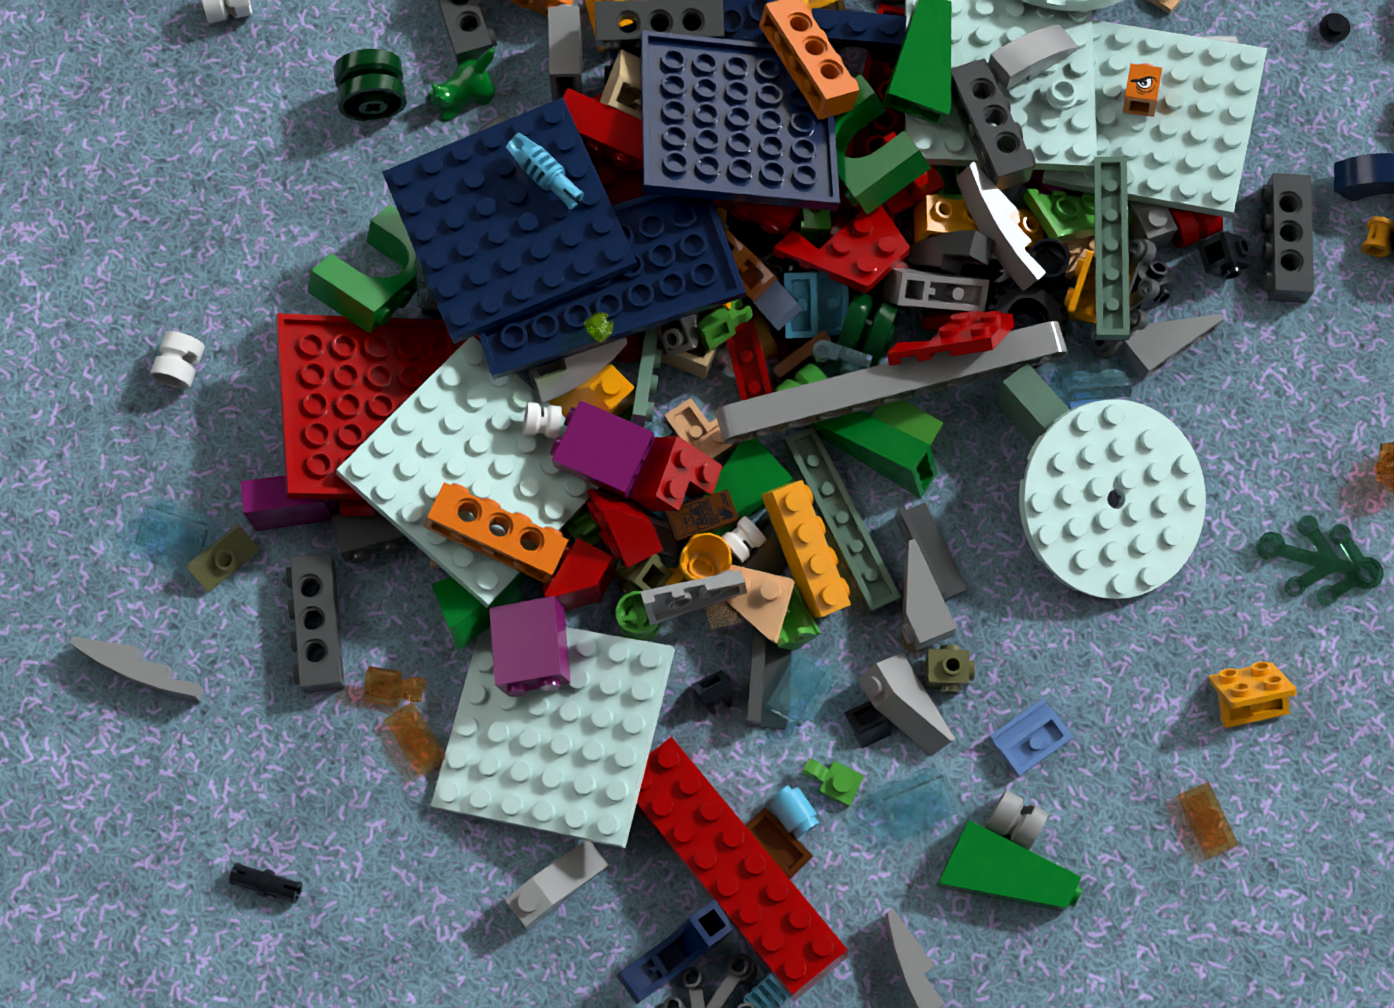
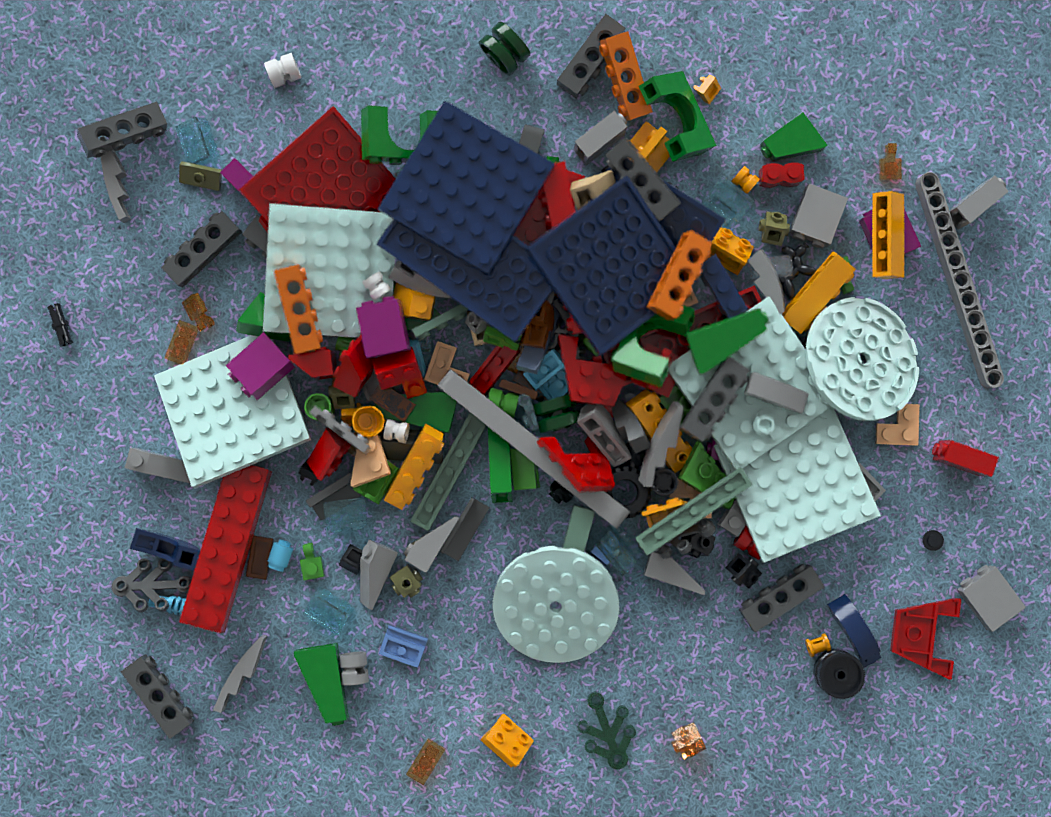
camera: 55 degrees right, 15 degrees up
green animal [428,48,496,122] -> none
medium azure hinge [506,132,584,209] -> none
clear neon green hinge [584,312,614,342] -> none
orange brick [1122,63,1162,117] -> none
none -> dark grey brick [77,101,167,158]
none -> red slope [307,427,352,481]
none -> black gear [549,480,574,504]

